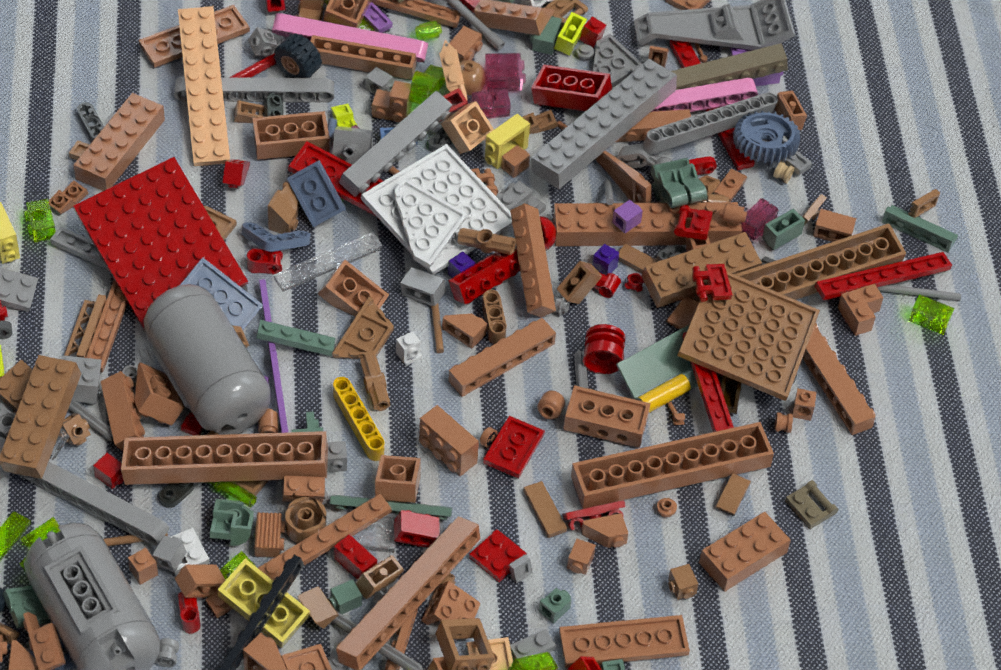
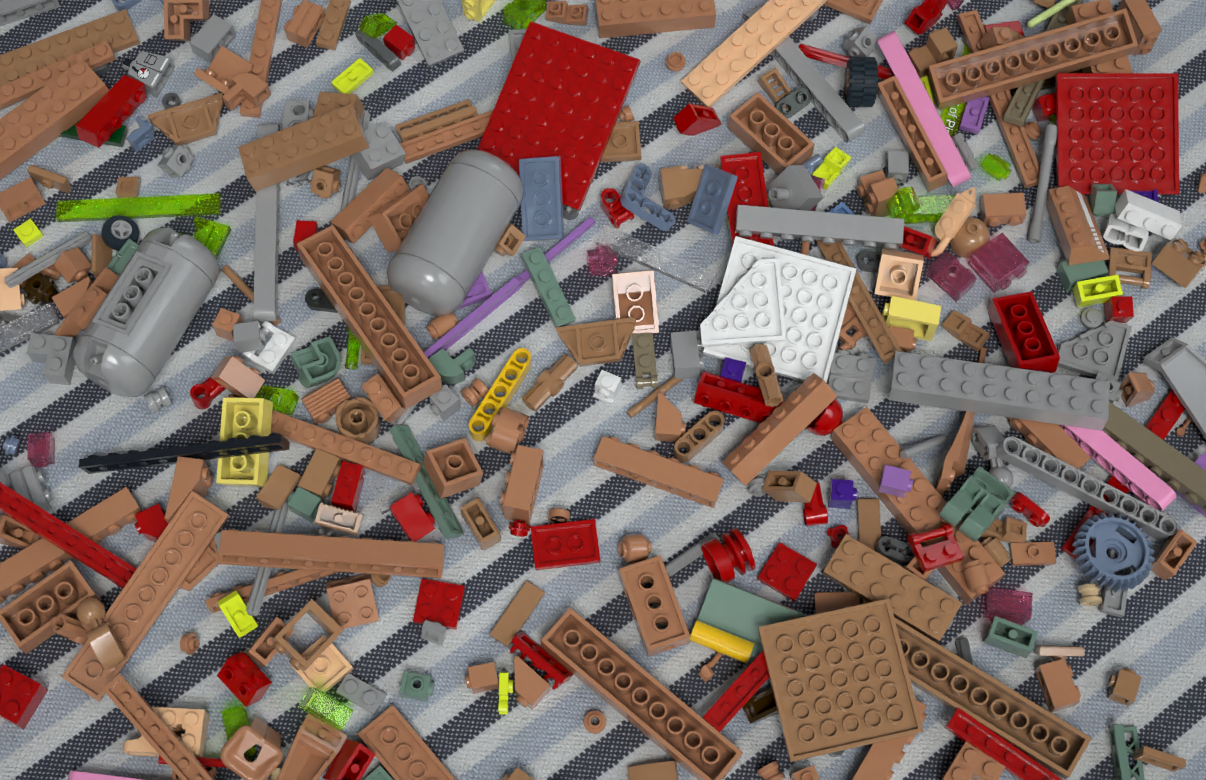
camera: 60 degrees right, 15 degrees up
red plate [692,264,733,302] -> none
none -> medium nougat brick [298,448,342,502]
none -> nougat wheel [460,378,489,407]
none -> medium nougat brick [461,498,501,551]
none -> nougat brick [486,407,529,455]
none -> neon yellow plate [498,673,513,715]
none -> red plate [508,520,531,537]
none -> clear pink brick [587,246,618,277]
none -> dark tan plate [632,333,658,389]
none -> nougat plate [666,52,686,71]
none -> red plate [757,542,817,602]
none -> medium nougat plate [816,240,902,364]
none -> medium nougat brick [1108,668,1142,706]

